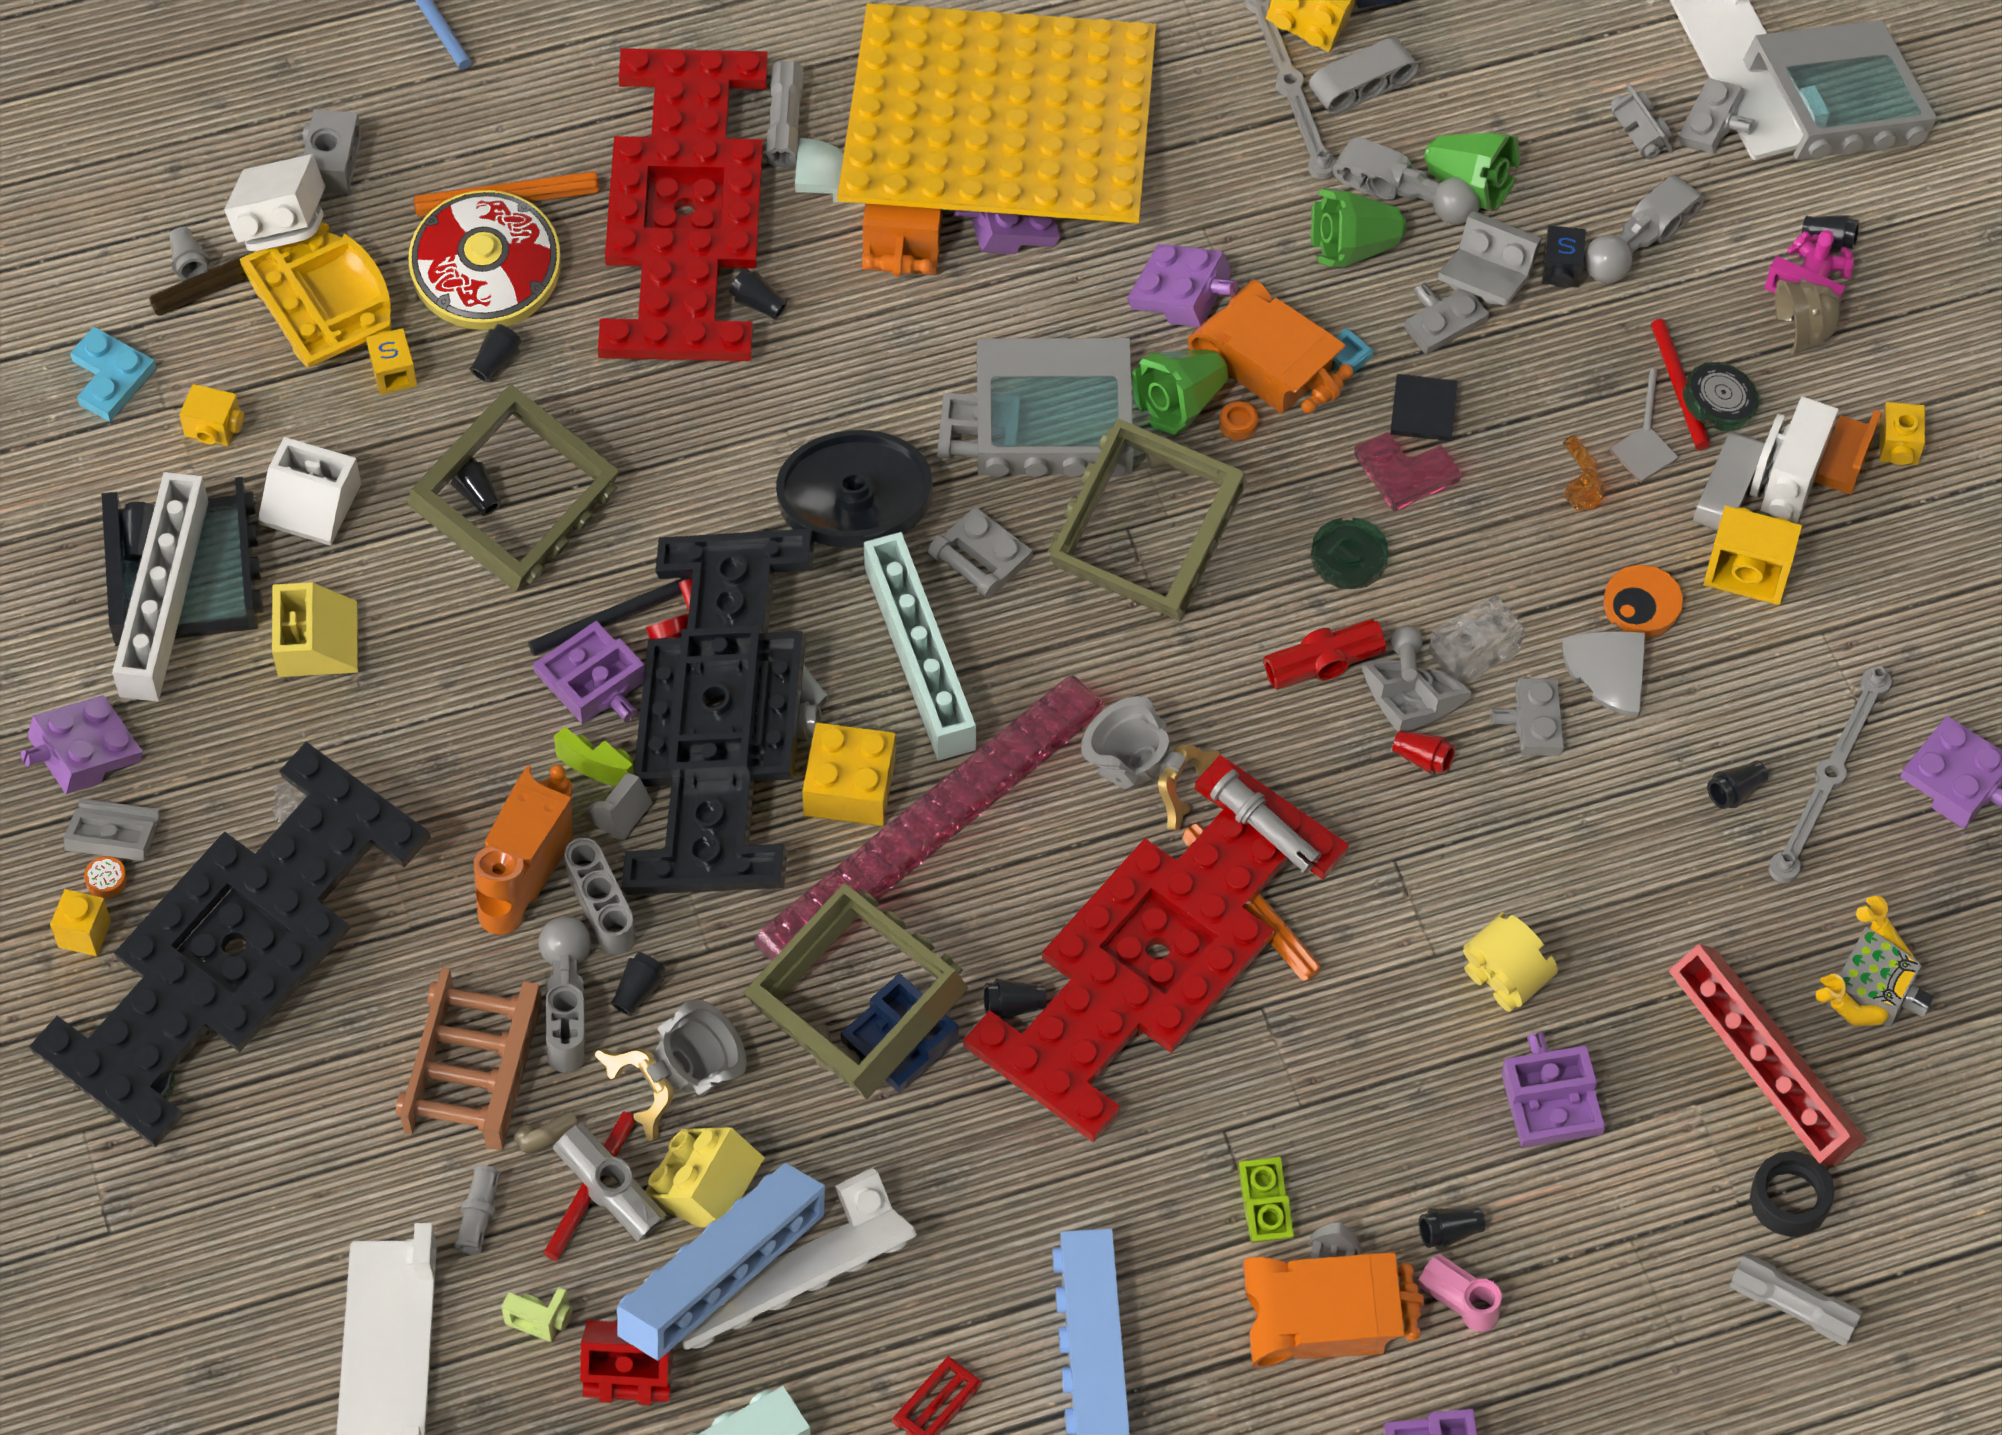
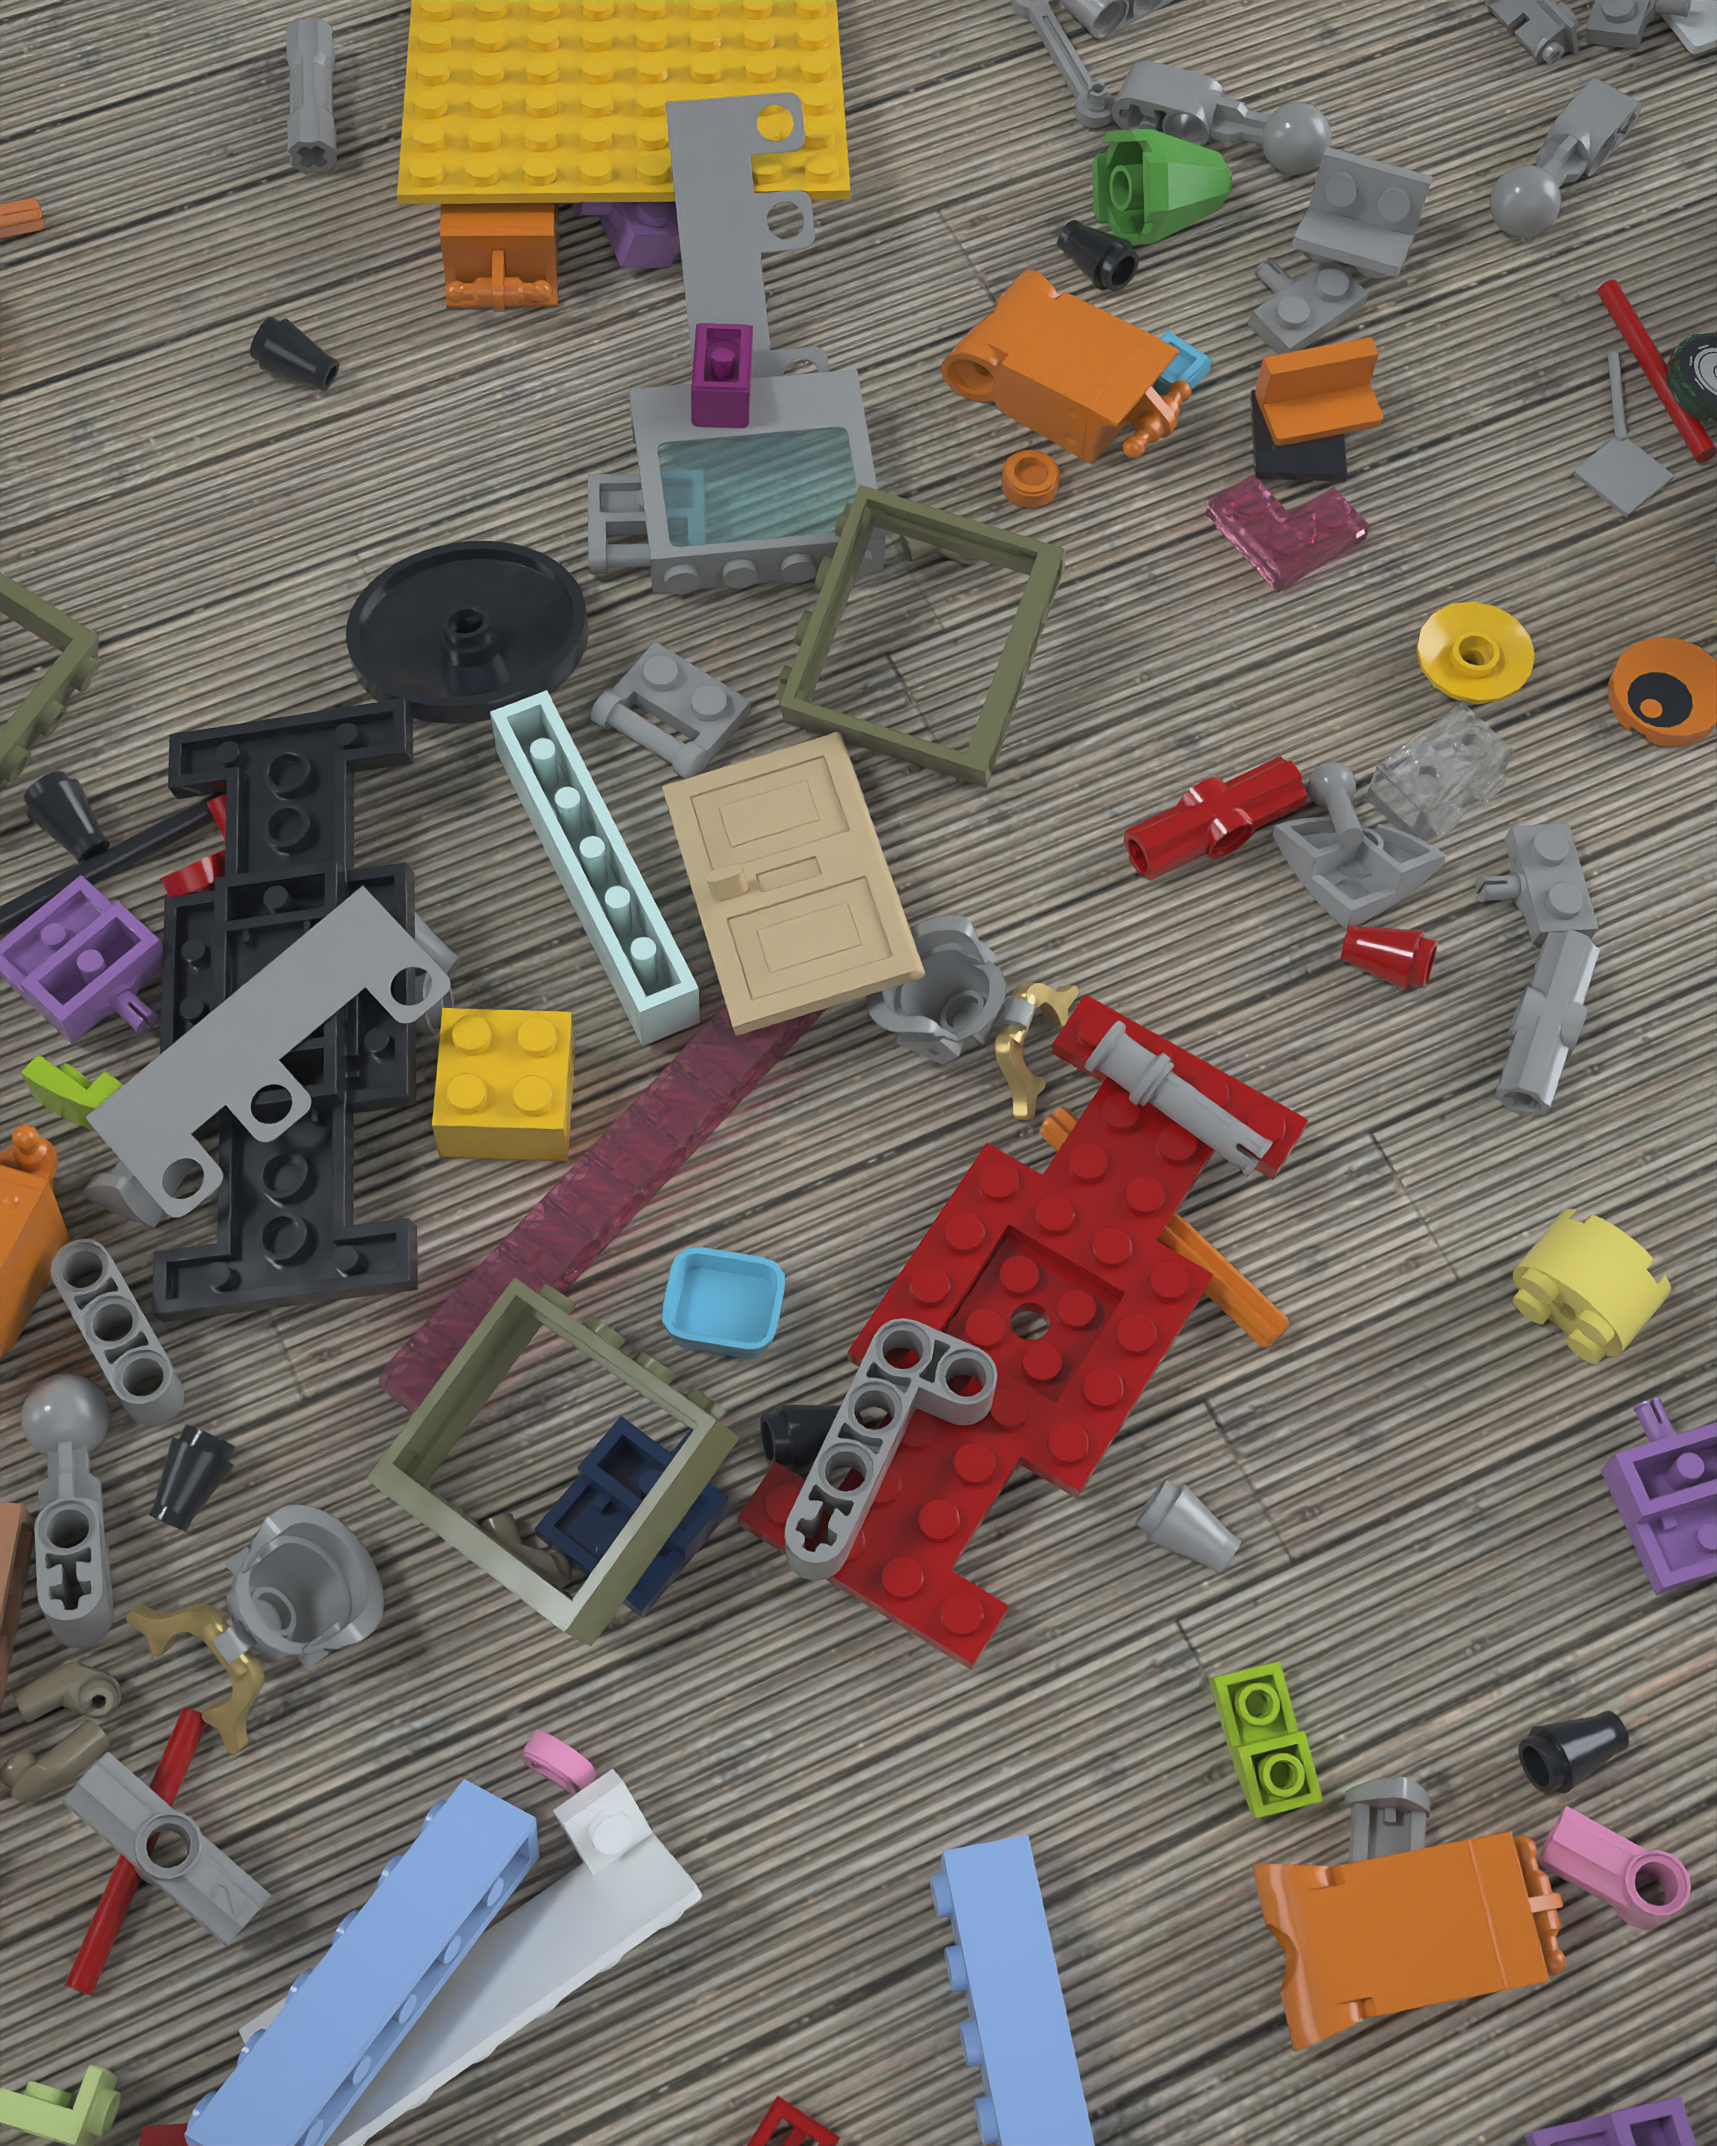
camera: 10 degrees left, 5 degrees up
red piece [597,48,768,361] -> none
light yellow slope [645,1128,765,1227] -> none
light aqua brick [795,138,865,204] -> none
medium lavender plate [1127,244,1238,327] -> none
bright green cone [1131,349,1228,435] -> none
clear green tile [1310,517,1389,590] -> none
bright green cone [1424,133,1520,210] -> none
black brick [1542,225,1586,288] -> none
light grey brick [1562,632,1645,717] -> none
clear orange plate [1563,435,1606,510] -> none
none -> dark tan arm [12,1662,122,1723]
none -> black cone [23,771,110,864]
none -> light grey piece [85,886,451,1218]
none -> bright pink tile [521,1730,596,1795]
none -> tan door [662,732,925,1036]
none -> medium azure piece [662,1247,785,1359]
none -> light grey piece [665,92,829,378]
none -> magenta slope [691,323,753,428]
none -> light grey beam [785,1318,997,1581]
none -> black cone [1057,220,1139,292]
none -> light grey cone [1135,1479,1241,1574]
none -> orange panel [1255,337,1383,446]
none -> yellow dish [1416,601,1535,704]
none -> light grey piece [1494,929,1600,1116]

